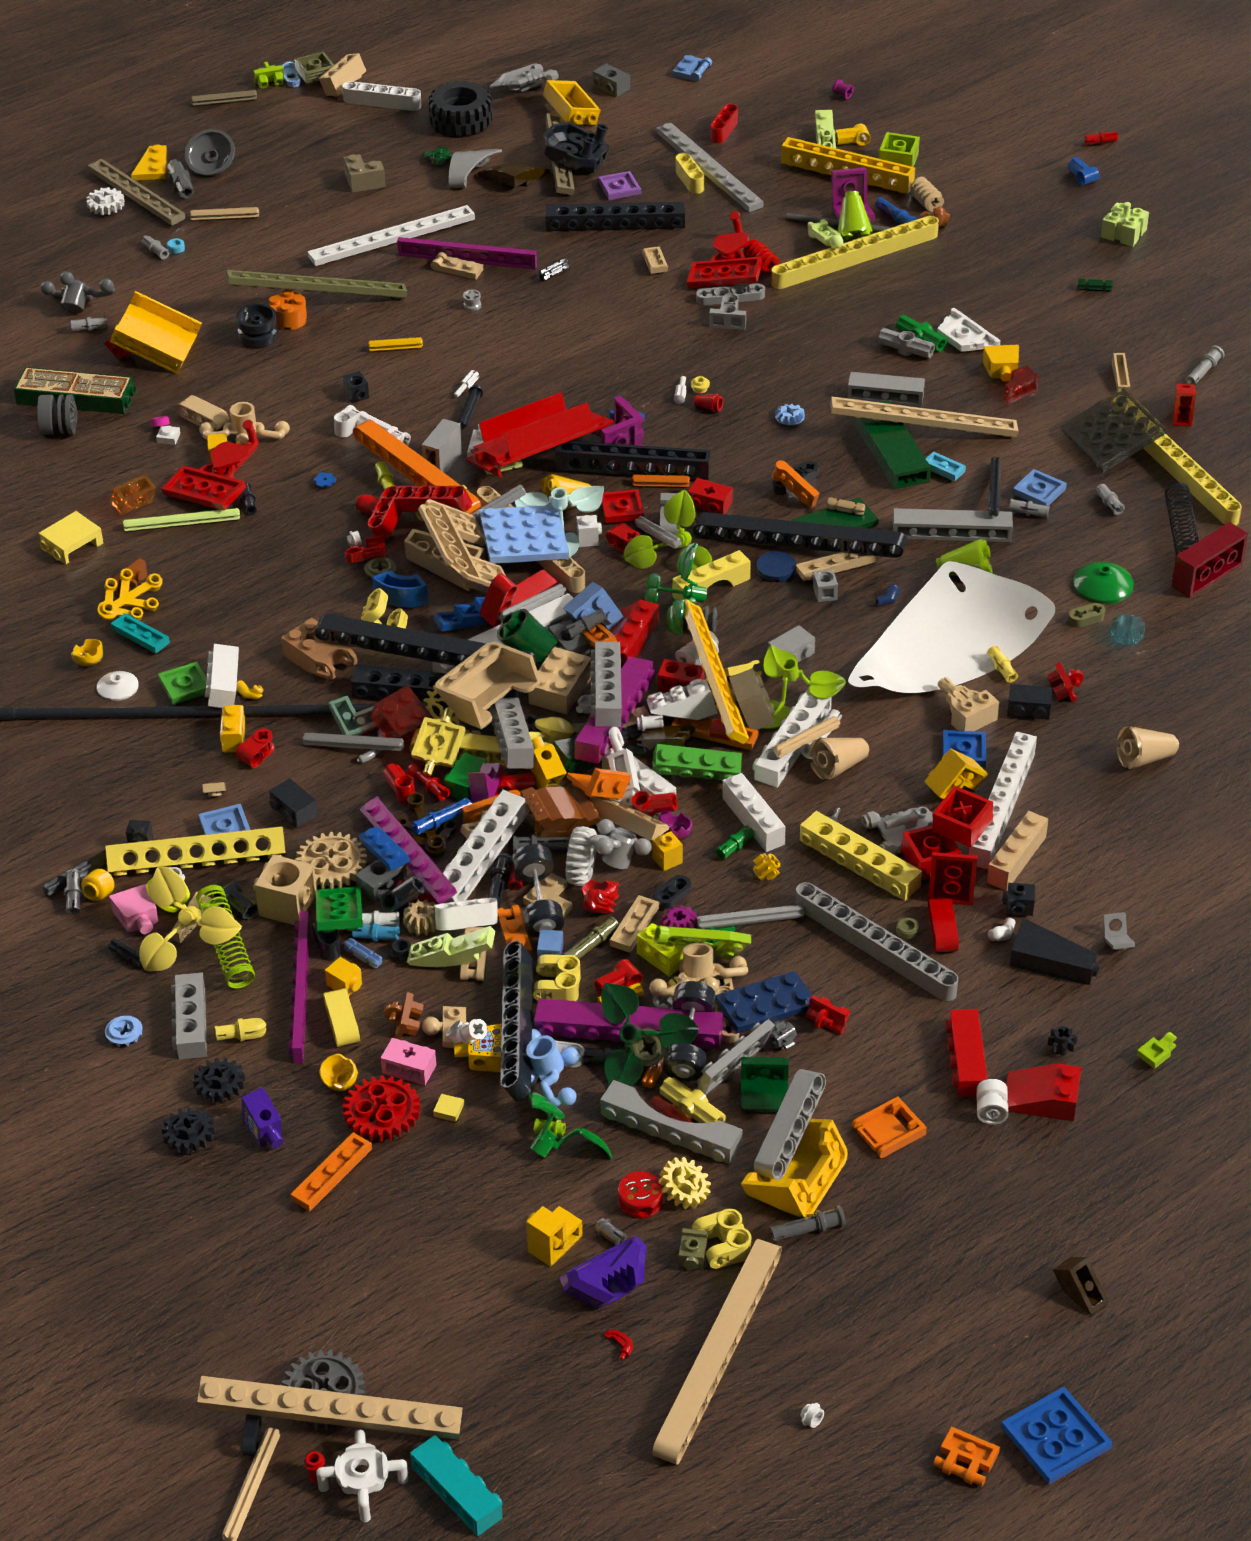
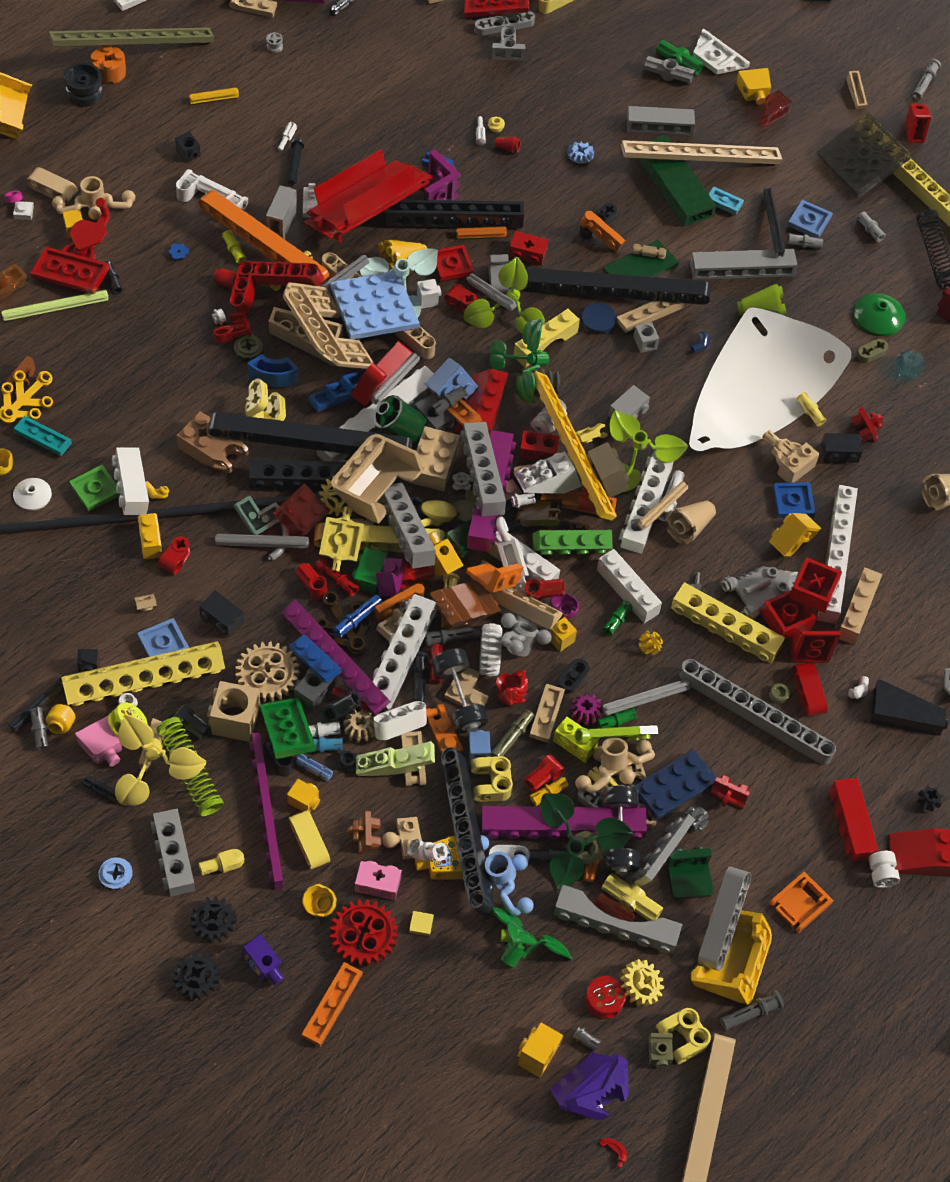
camera: 15 degrees left, 15 degrees up
black brick [1002,882,1035,916] -> none

